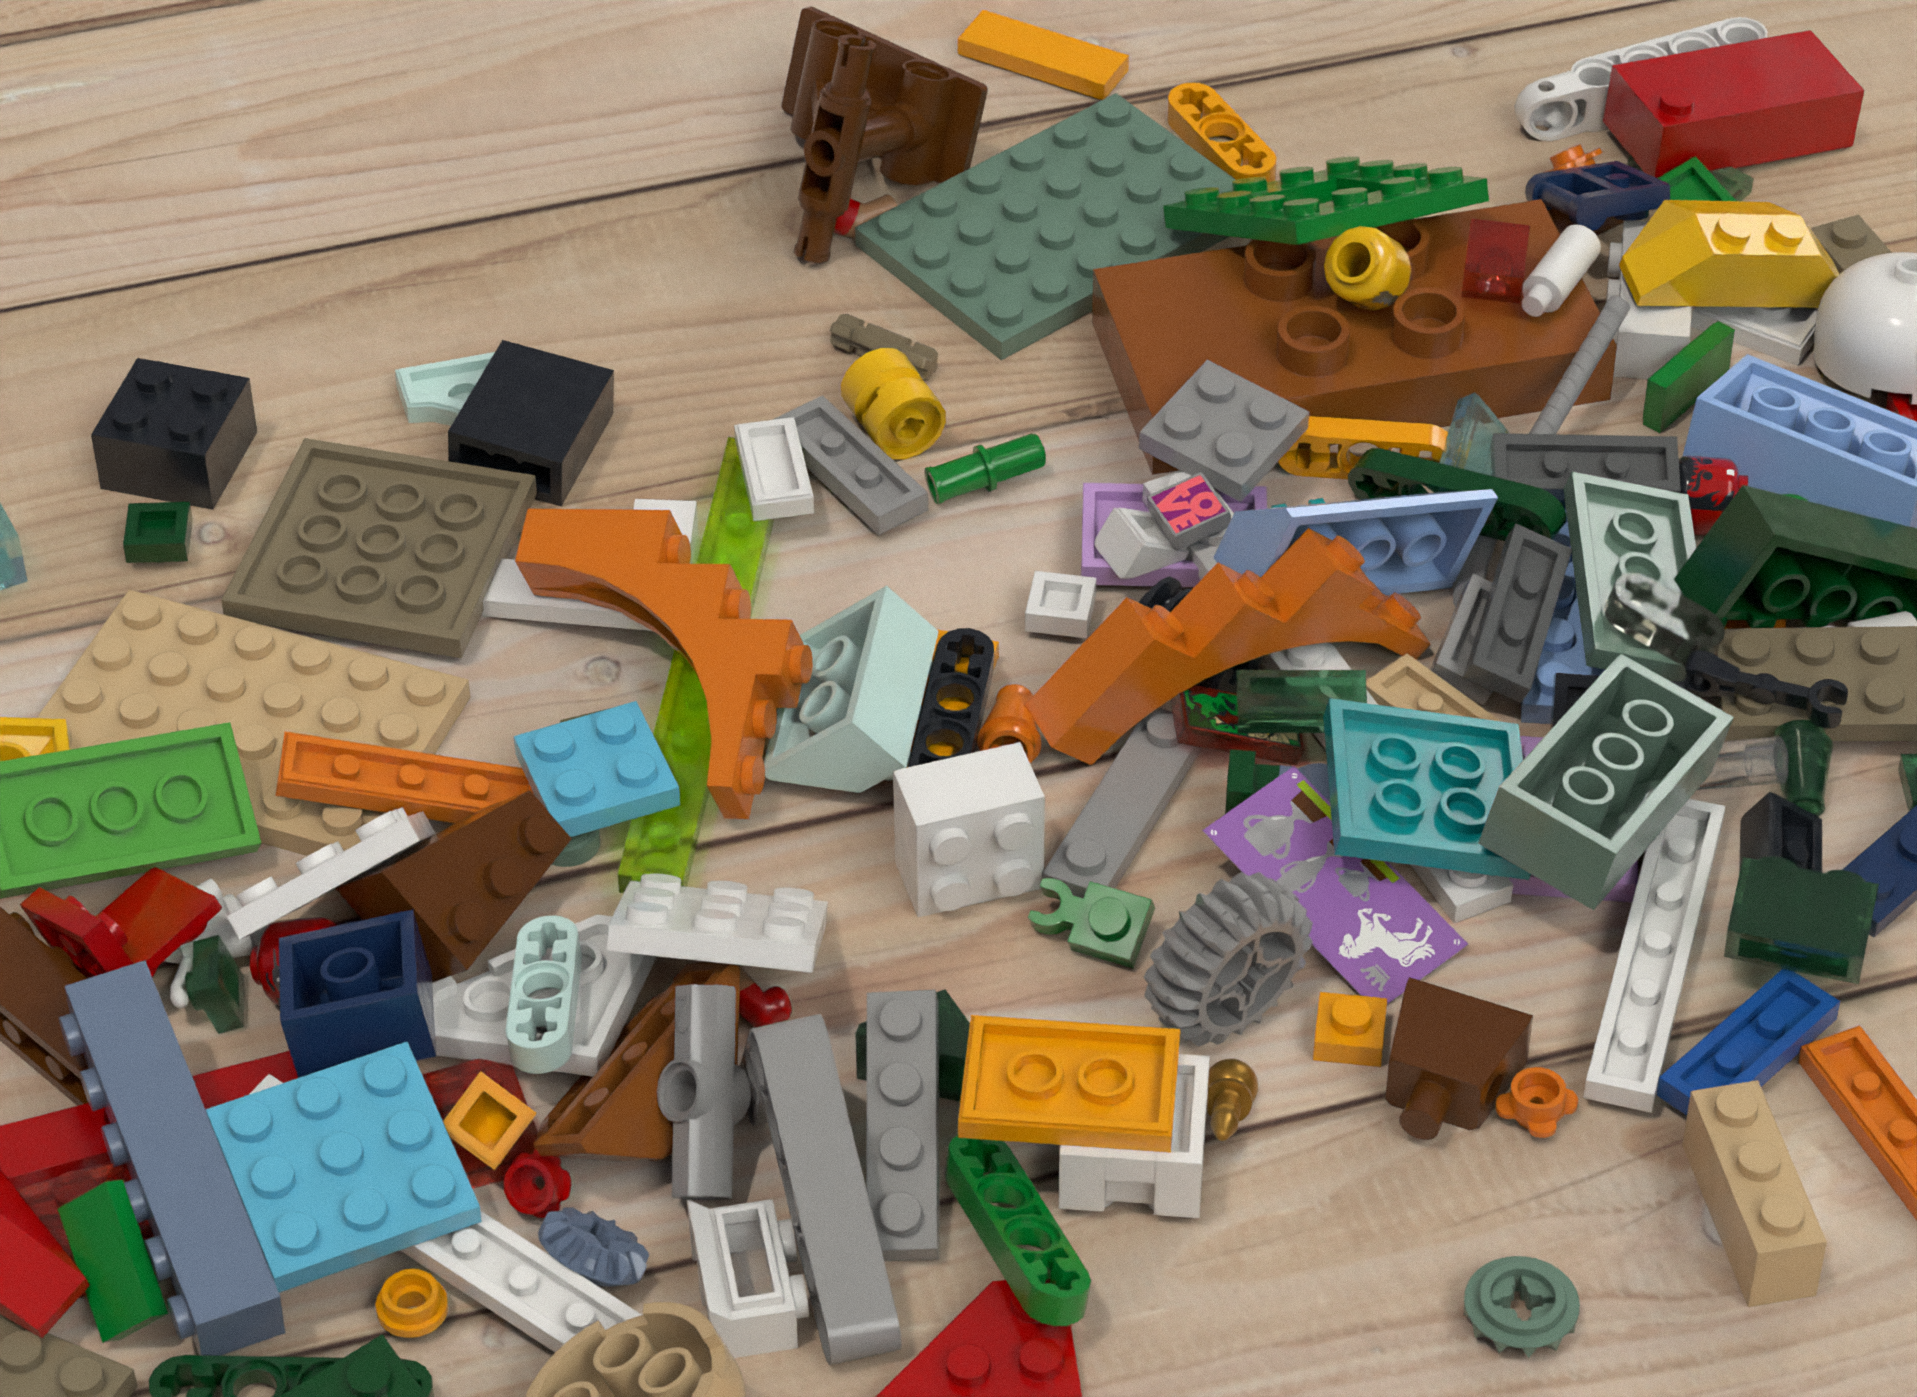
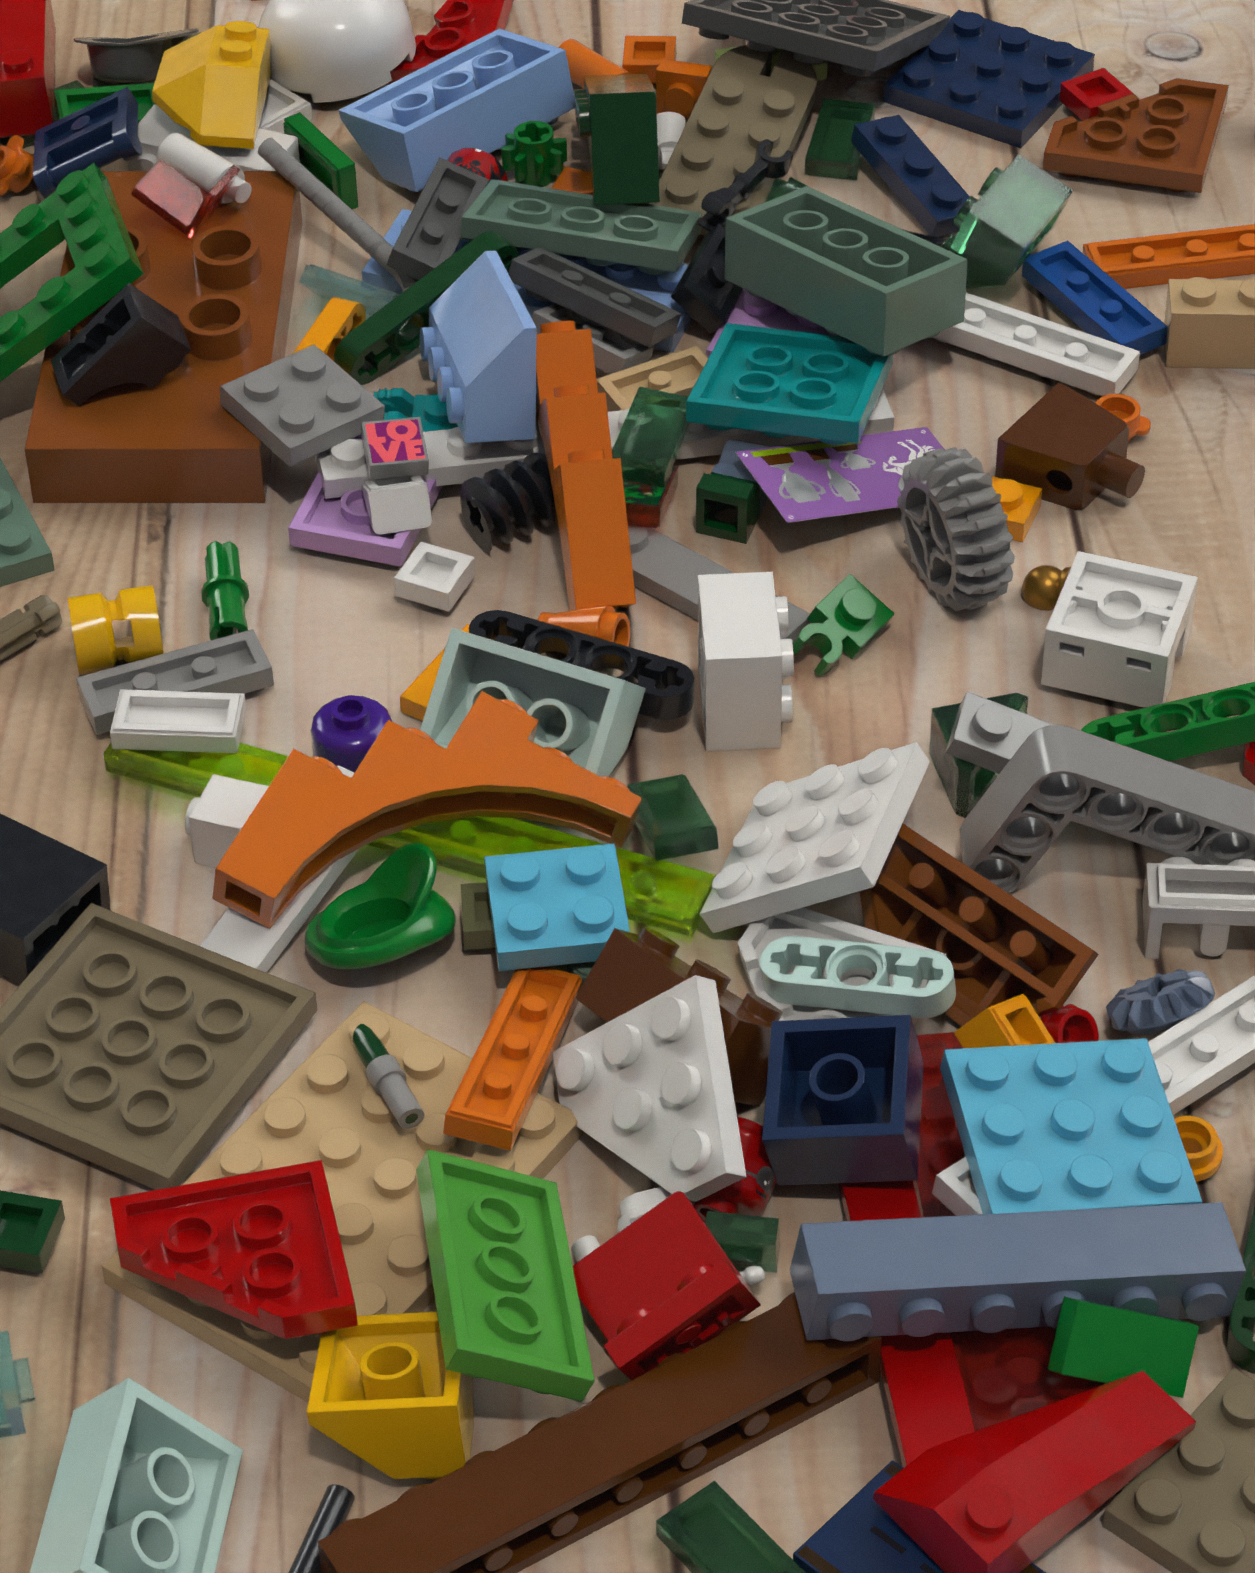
camera: 75 degrees left, 0 degrees up
light grey piece [657,984,751,1200] -> none
light orange tile [958,1015,1180,1153] -> none
yellow head [1324,226,1411,310] -> none
clear smoke beam [1603,573,1725,666] -> none
none -> black arch [51,283,191,406]
none -> dark grey piece [74,28,199,87]
none -> red plate [110,1160,358,1339]
none -> green piece [304,843,456,970]
none -> dark purple head [311,695,392,773]
none -> light grey piece [353,1024,424,1129]
none -> clear green tile [627,774,719,861]

